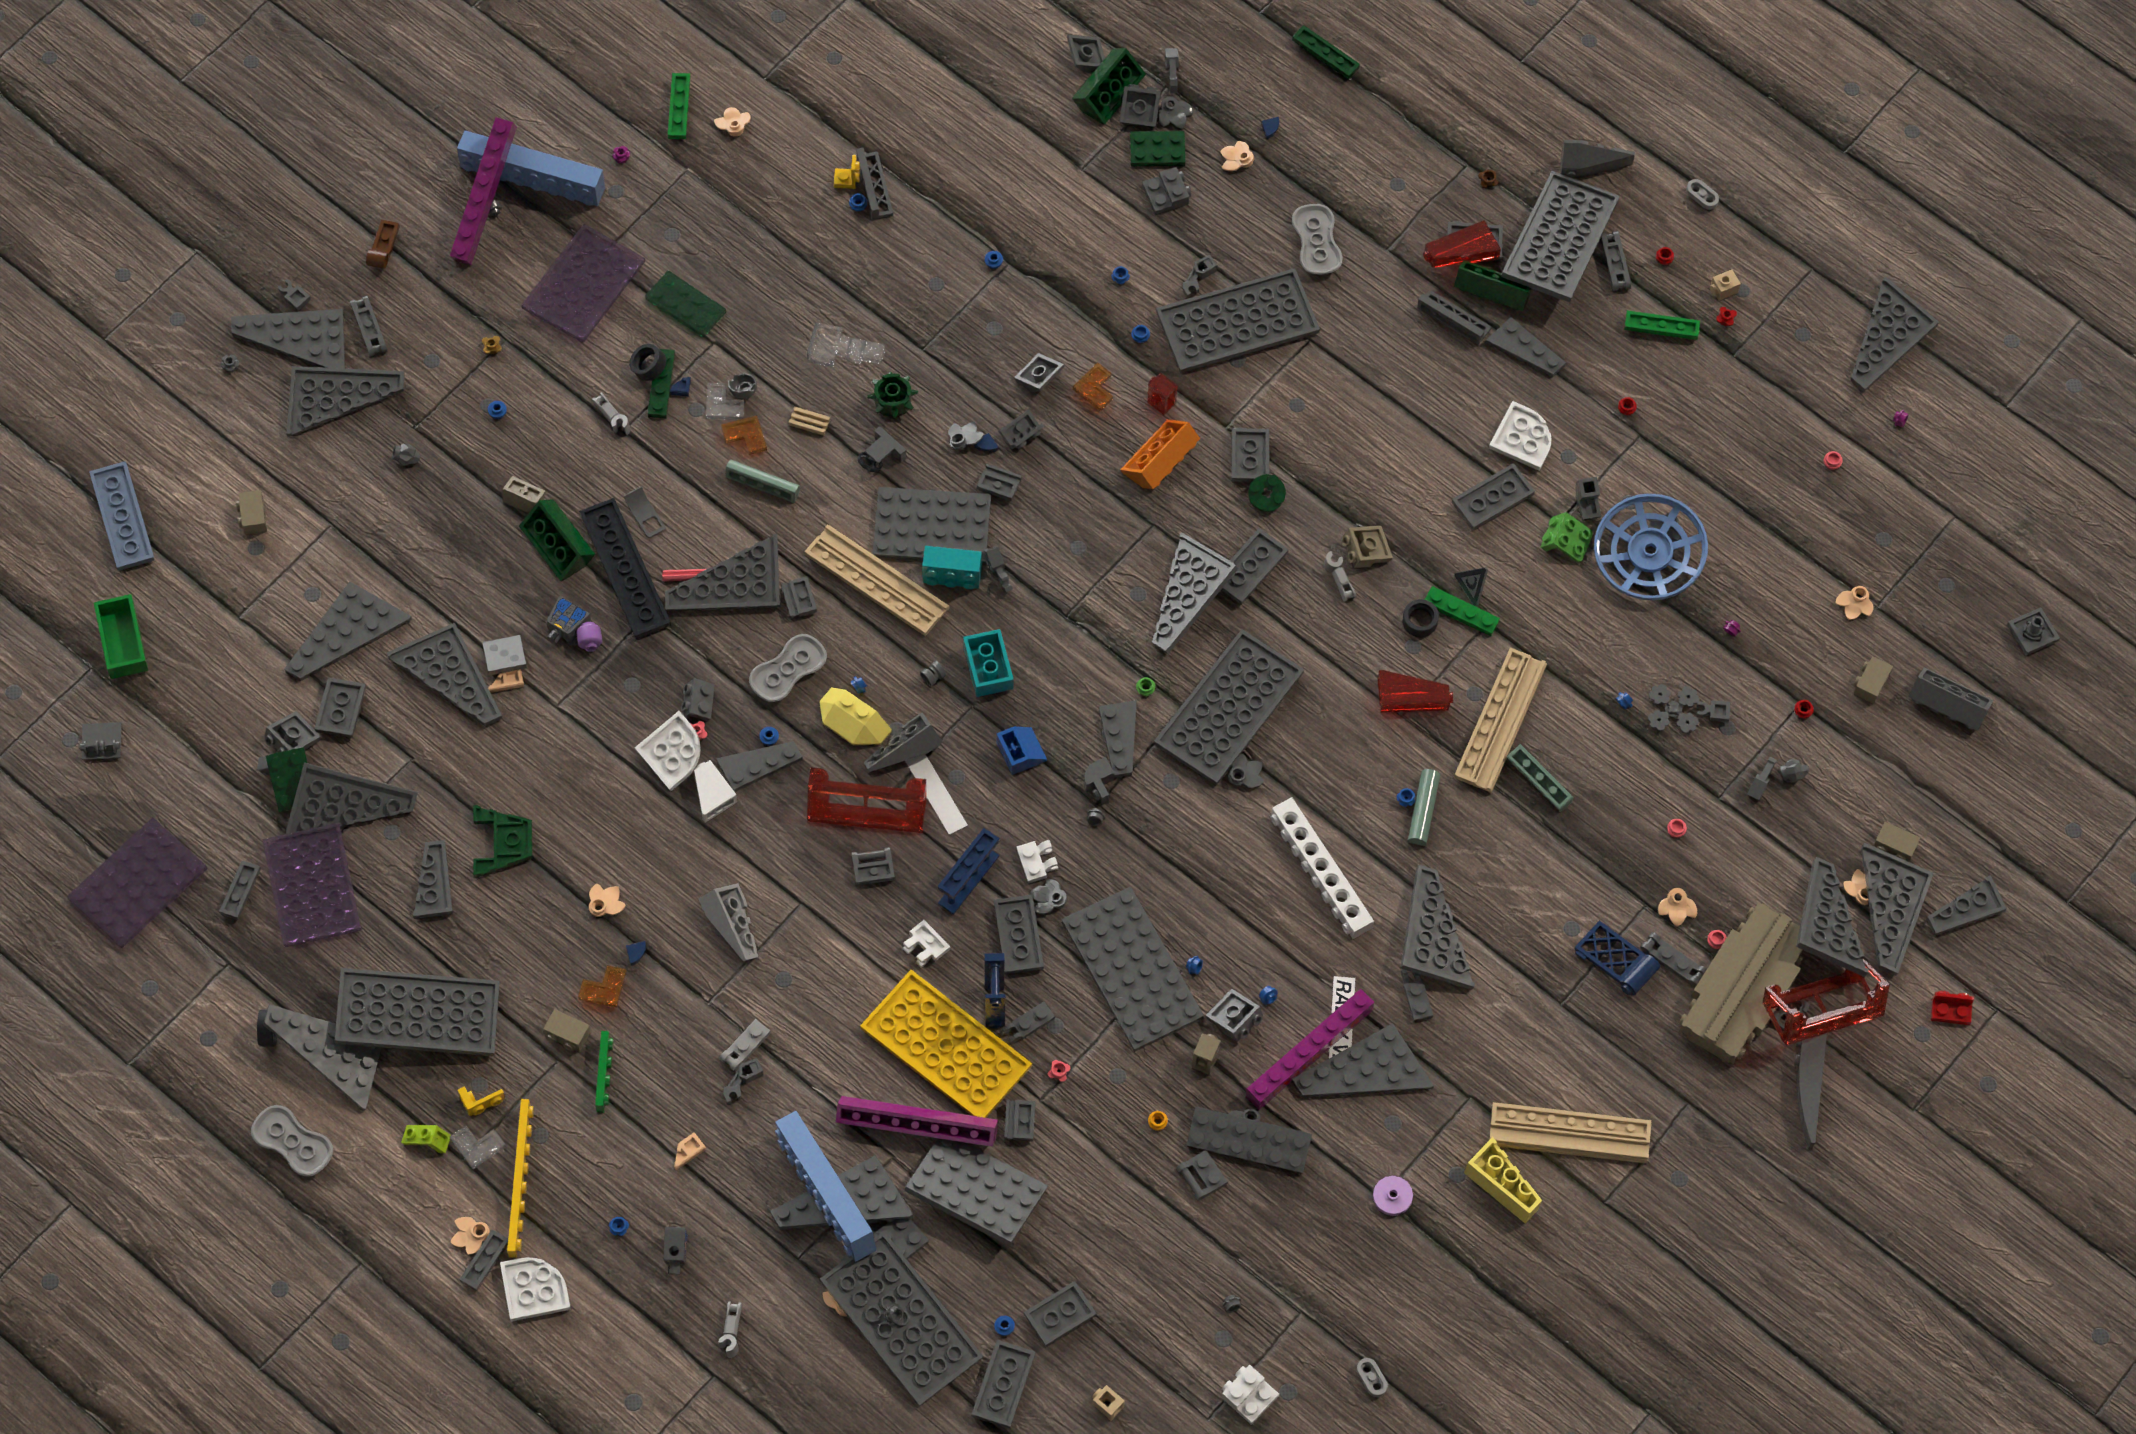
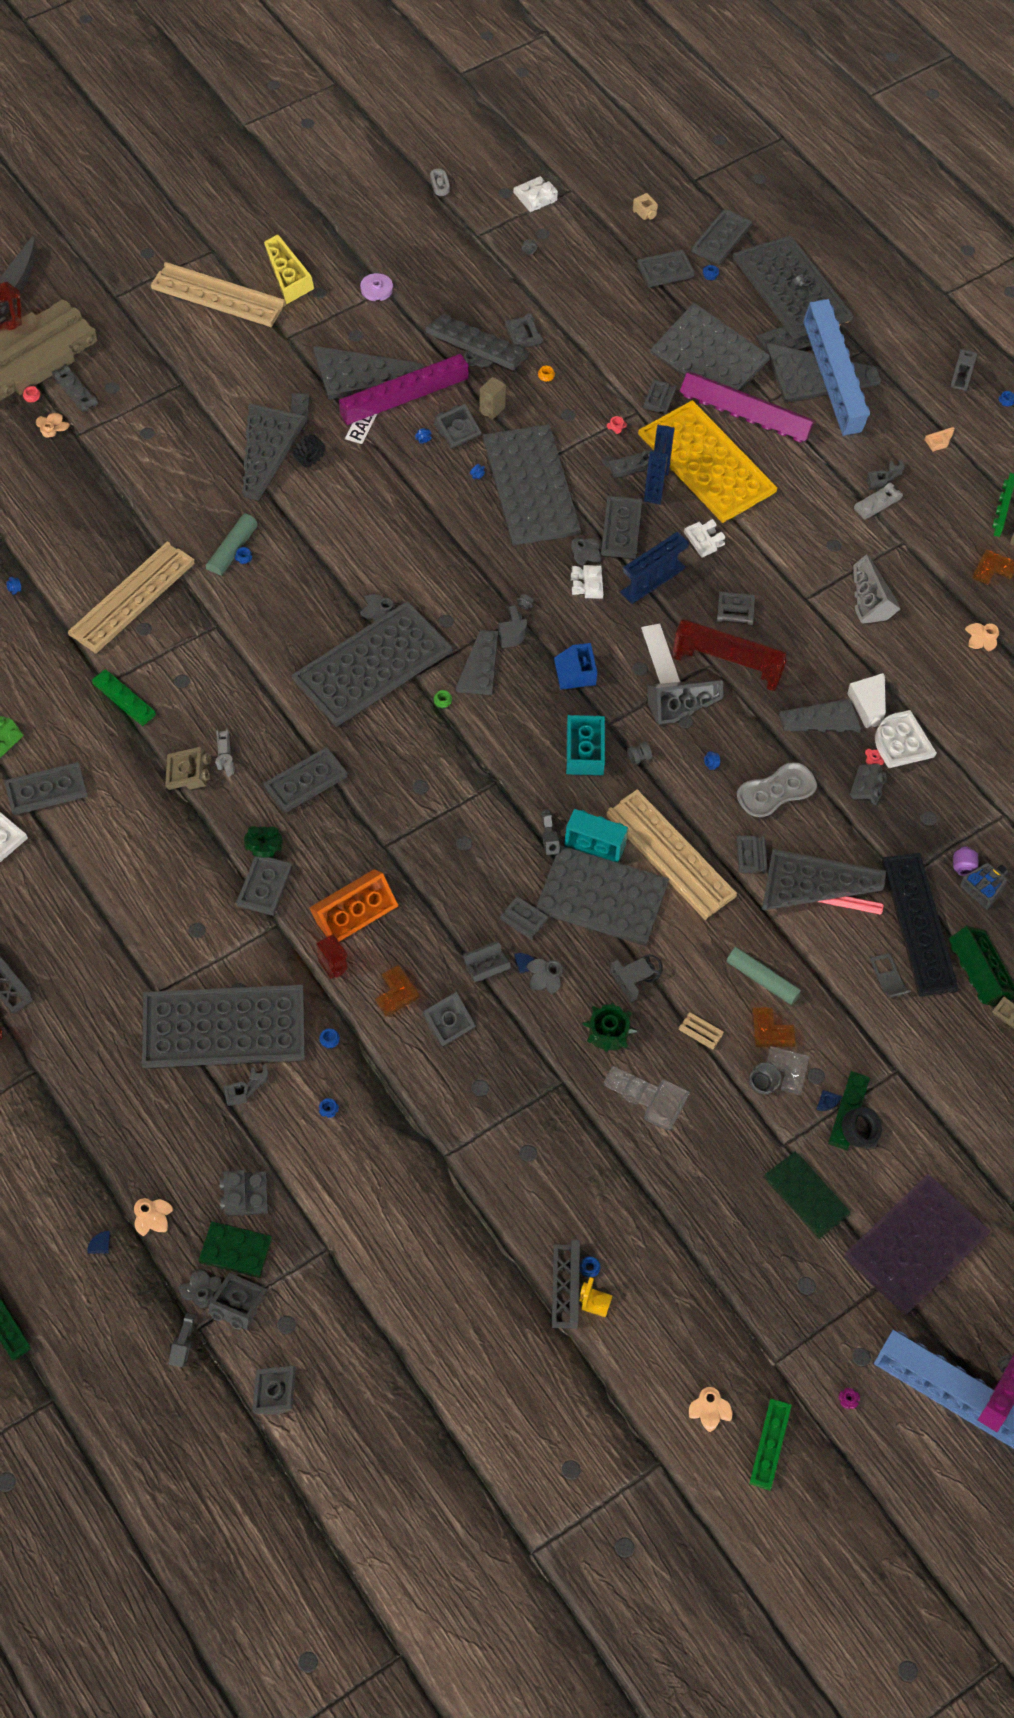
camera: 165 degrees left, 5 degrees down
light grey piece [592,392,631,435] -> none
dark blue tile [626,941,646,966] -> none
light grey piece [718,1301,742,1358] -> none
blue plate [760,727,779,746] -> none
light yellow wedge [820,687,892,745] -> none
blue plate [985,251,1003,269] -> none
dark green slope [1072,48,1146,125] -> none
wing [1152,533,1238,654] -> none
white brick [1270,797,1374,939] -> none
light grey plate [1292,204,1343,274] -> none
clear red slope [1377,670,1453,713] -> none
black tyre [1402,599,1439,637] -> none
black piece [1454,567,1488,606] -> none
sand green brick [1506,744,1574,812] -> none
dark blue piece [1575,920,1660,995] -> none
coral plate [1667,819,1687,838] -> none
none -> black tyre [293,434,326,468]

